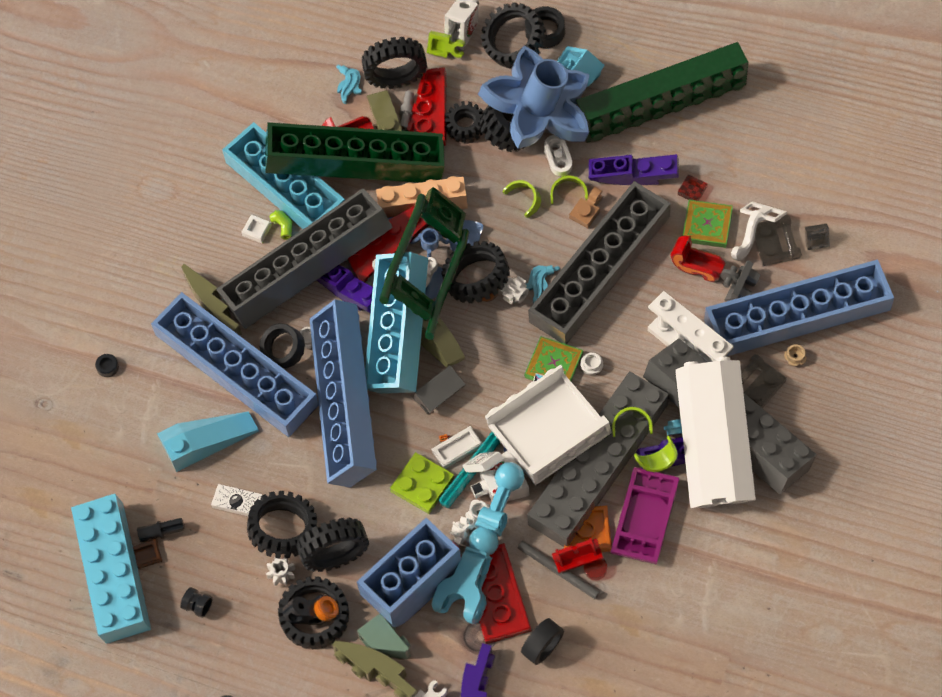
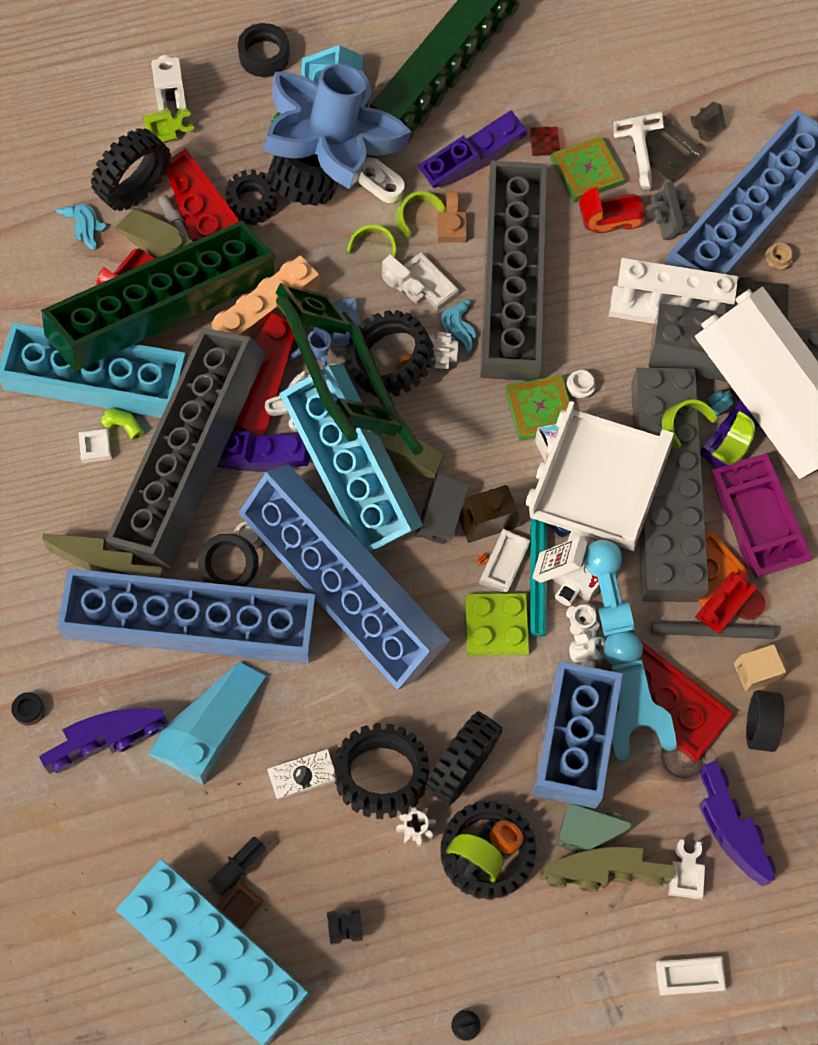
camera: 45 degrees left, 5 degrees up
black tyre [481,2,546,68] -> none
none -> dark purple slope [39,708,168,774]
none -> white plate [382,254,425,303]
none -> white tile [403,252,459,311]
none -> lime helmet [446,834,504,882]
none -> dark brown torso [459,485,521,543]
none -> tan brick [734,644,787,692]

